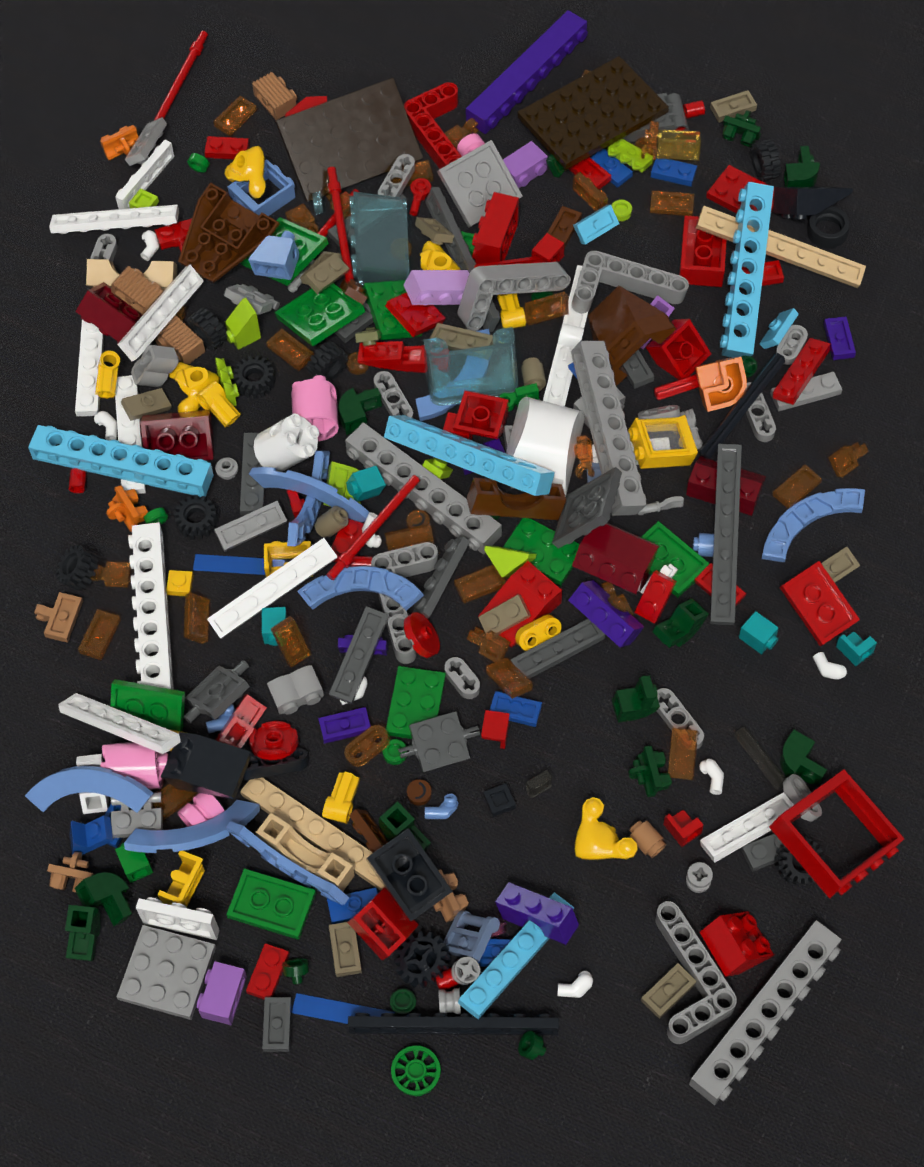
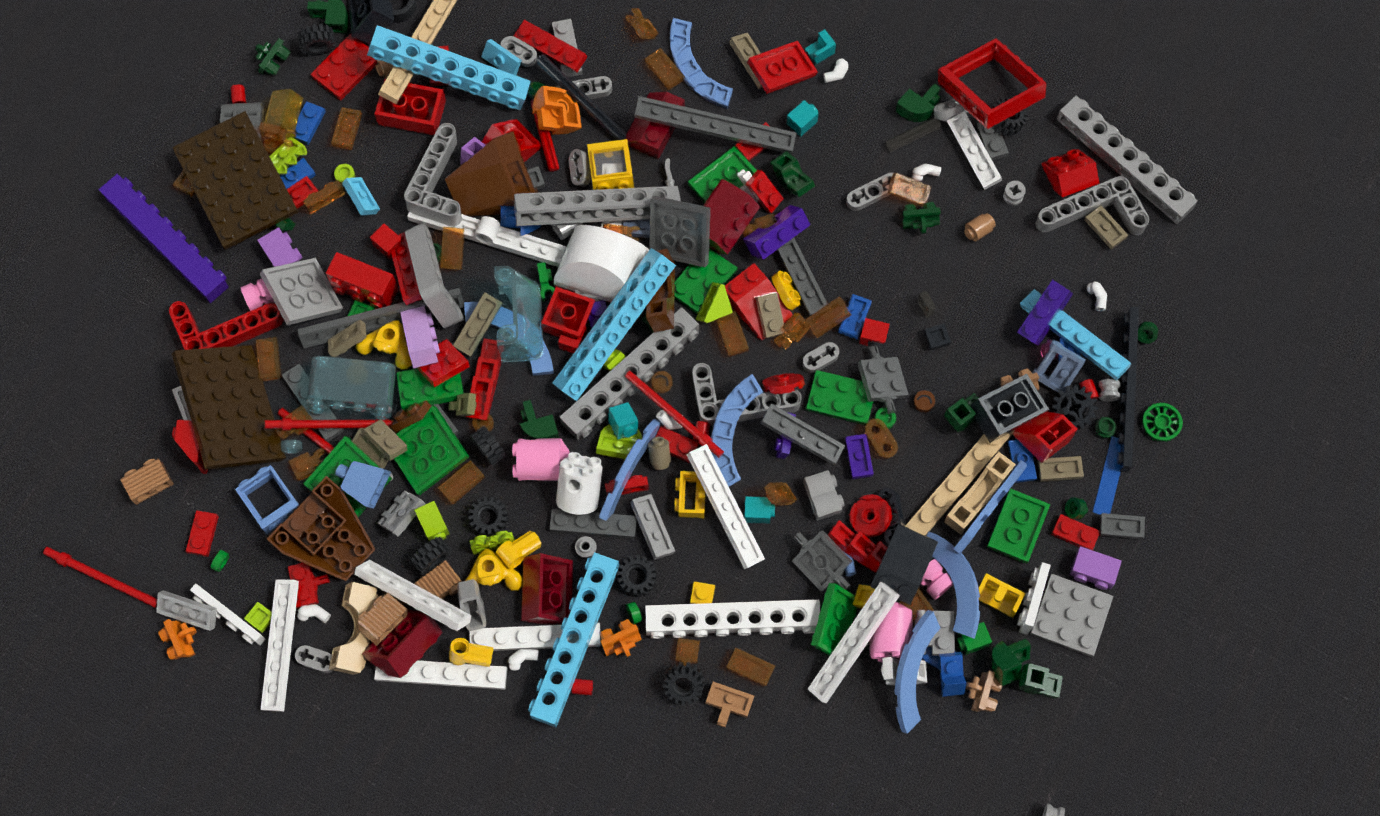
camera: 85 degrees left, 10 degrees up
dark tan plate [121,388,172,421] -> none
clear orange plate [184,592,209,644] -> none
blue sticker [193,554,285,575] -> none
clear orange plate [213,96,257,136] -> none
yellow head [224,146,266,199] -> none
medium blue tile [287,450,330,547] -> none
yellow piece [322,772,360,824] -> none
reddish brown plate [349,809,389,853] -> none
light grey beam [374,371,414,419] -> none
light grey beam [378,154,415,207] -> none
clear orange plate [384,524,434,551] -> none
red plate [409,178,431,216] -> none
dark grey plate [412,536,470,618] -> none
medium blue arm [425,794,459,819] -> none
clear orange plate [444,118,478,149] -> none
light grey wheel [451,957,480,985] -> none
yellow piece [497,293,526,330] -> none
dark tan brick [521,358,546,391] -> none
reddish brown plate [547,206,582,249] -> none
yellow head [575,797,638,860] -> none
dark green brick [612,675,660,723] -> none
red panel [663,810,704,847] -> none
light grey piece [680,408,703,449] -> none
medium blue brick [693,533,714,557] -> none
dark tan plate [710,90,757,122] -> none
dark purple plate [824,316,856,360] -> none

